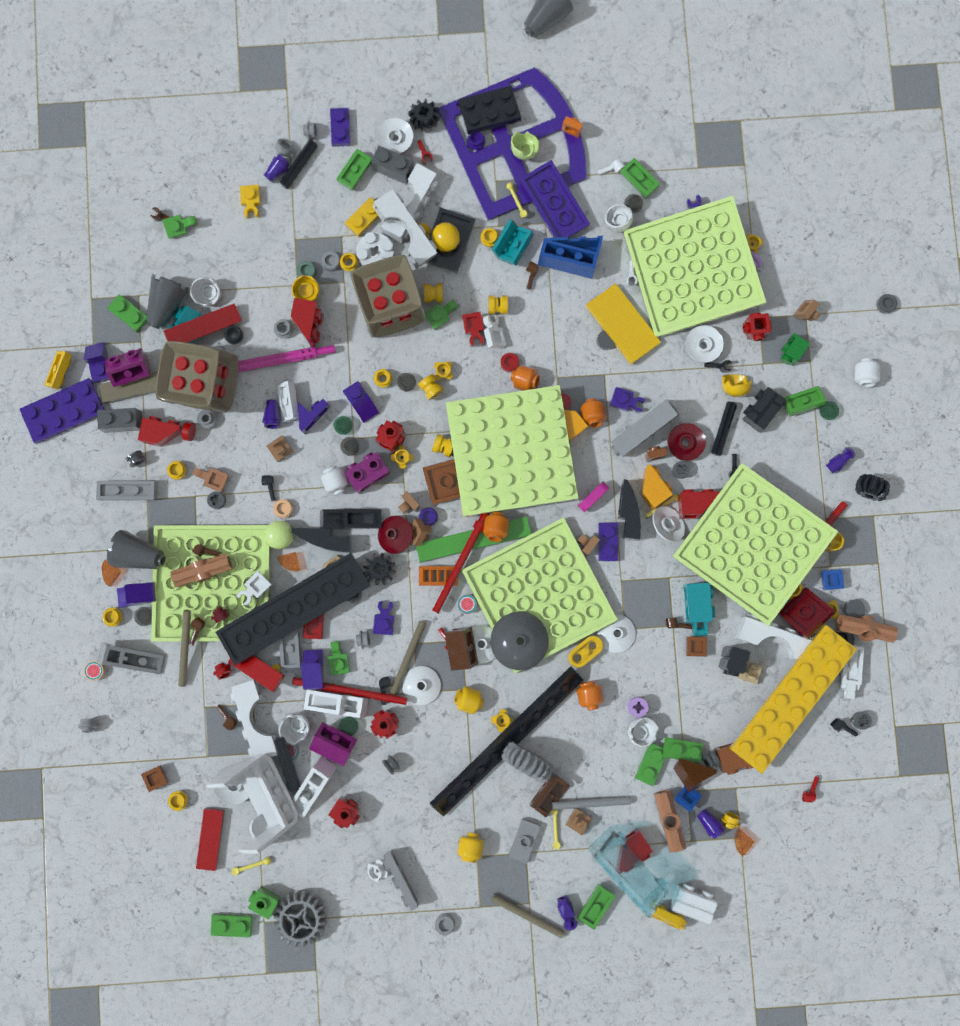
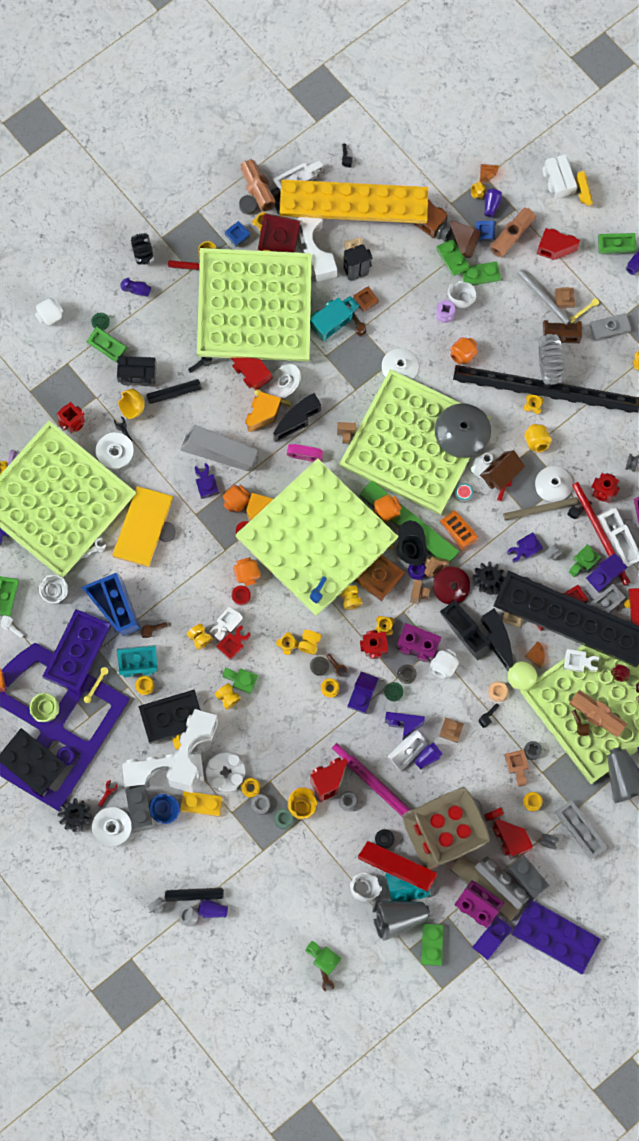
camera: 125 degrees left, 10 degrees down
yellow plate [44,350,72,390] -> none
yellow plate [240,185,261,219] -> none
dark purple plate [330,107,351,147] -> none
bright green plate [336,149,372,191] -> none
clear green plate [339,716,358,736] -> none
dark tan piece [350,255,426,338] -> none
yellow hair [431,222,460,252] -> none
red bar [432,513,490,614] -> none
yellow plate [568,636,603,668] -> none
clear light blue windscreen [588,826,669,918] -> none
dark purple plate [598,523,618,561] -> none
clear smoke plate [624,194,643,213] -> none
dark orange plate [645,446,668,462] -> none
dark red dish [667,423,706,461] -> none
dark grey bush [672,461,691,479] -> none
green brick [780,333,810,366] -> none
medium nougat tile [793,299,820,321] -> none
red hand [802,776,819,803] -> none
dark grey bush [851,712,872,730] -> none
none -> blue hair [149,793,180,824]
none -> blue hand [310,576,327,604]
none -> reddish brown hand [326,653,348,677]
none -> black piece [397,520,427,566]
none -> light grey plate [474,856,530,909]

